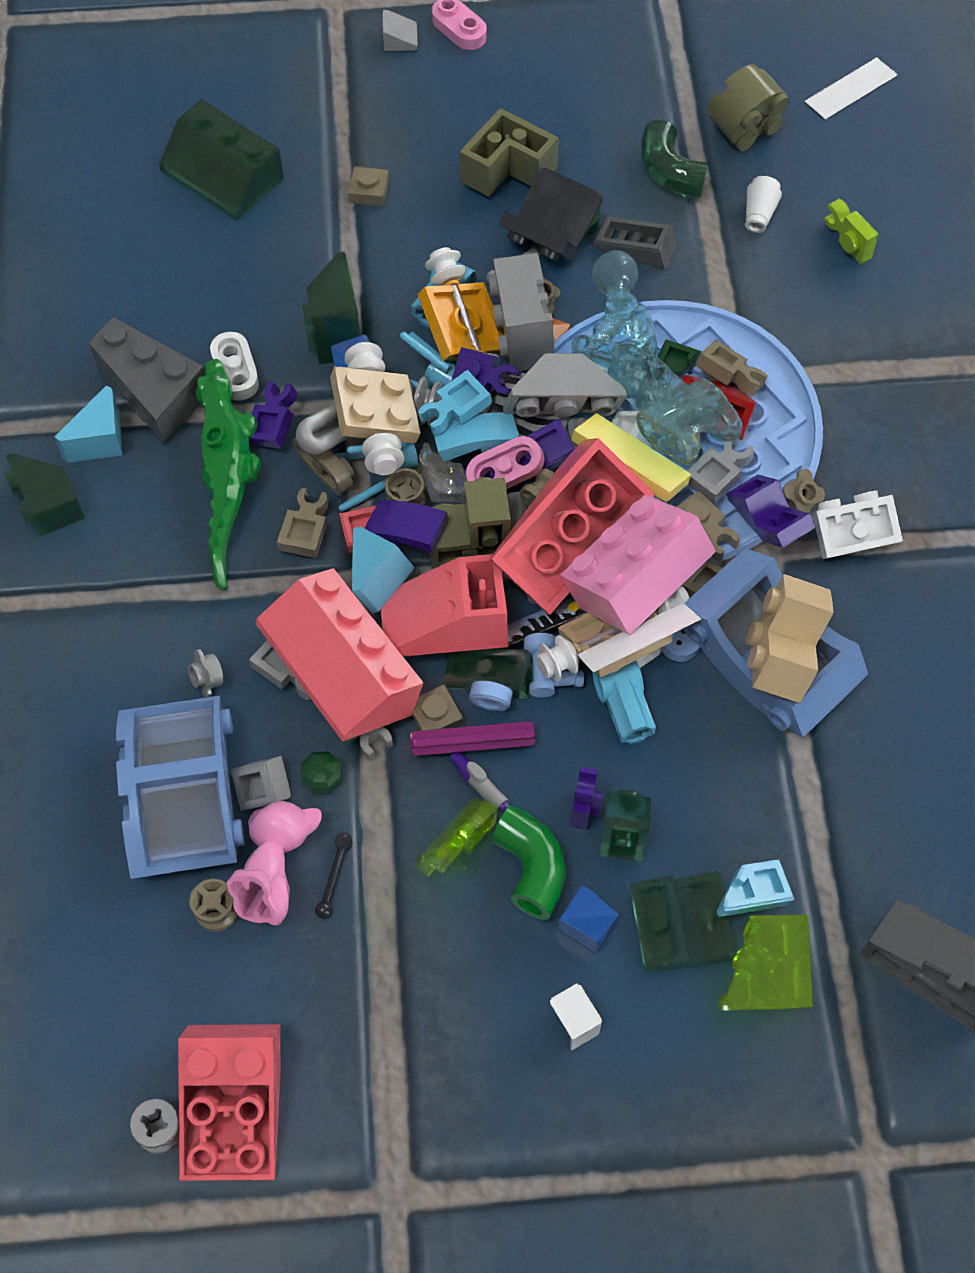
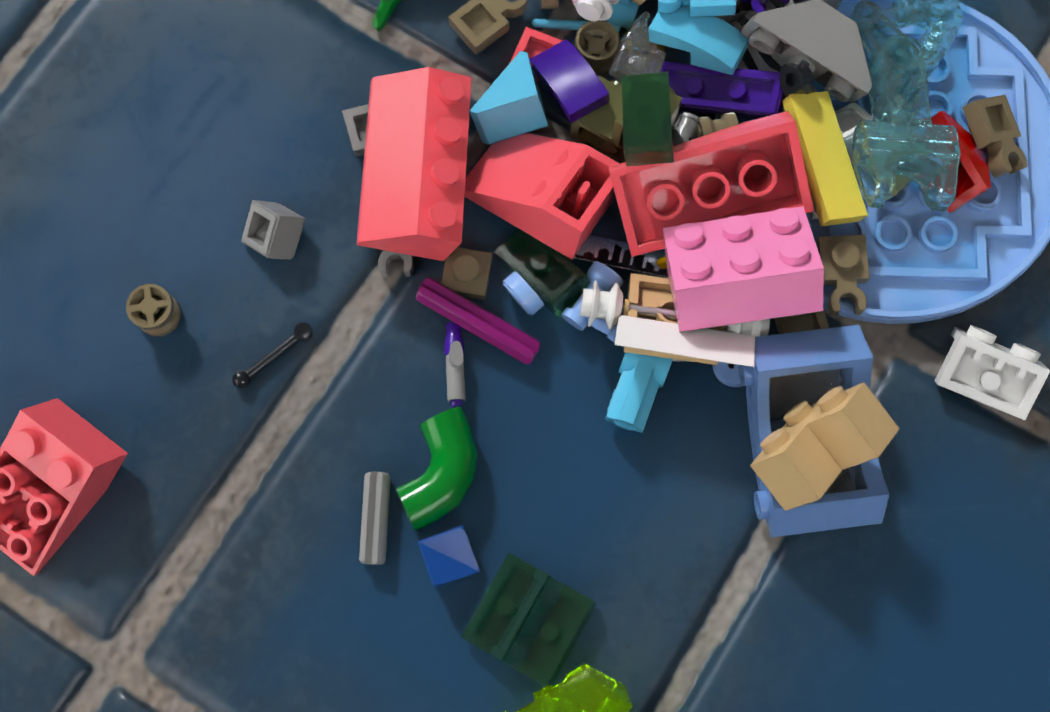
camera: 35 degrees right, 15 degrees up
window [116,696,245,879] -> none
light grey plate [188,649,223,698] -> none
bright pink animal [226,800,322,925] -> none
dark green tile [301,751,342,795] -> none
clear neon green slope [415,798,497,877] -> none
bright pink plate [466,436,544,489] -> none
white slope [550,984,602,1050] -> none
dark purple plate [570,766,603,830] -> none
clear green slope [599,790,651,862] -> none
dark green tile [651,339,701,378] -> none
light grey plate [687,434,754,503] -> none
medium azure tile [716,860,794,917] -> none
dark purple slope [726,474,815,548] -> none
dark tan plate [782,469,825,513] -> none
none -> light grey axle [359,471,391,565]
none -> clear green slope [621,72,674,167]
none -> black piece [779,60,813,97]

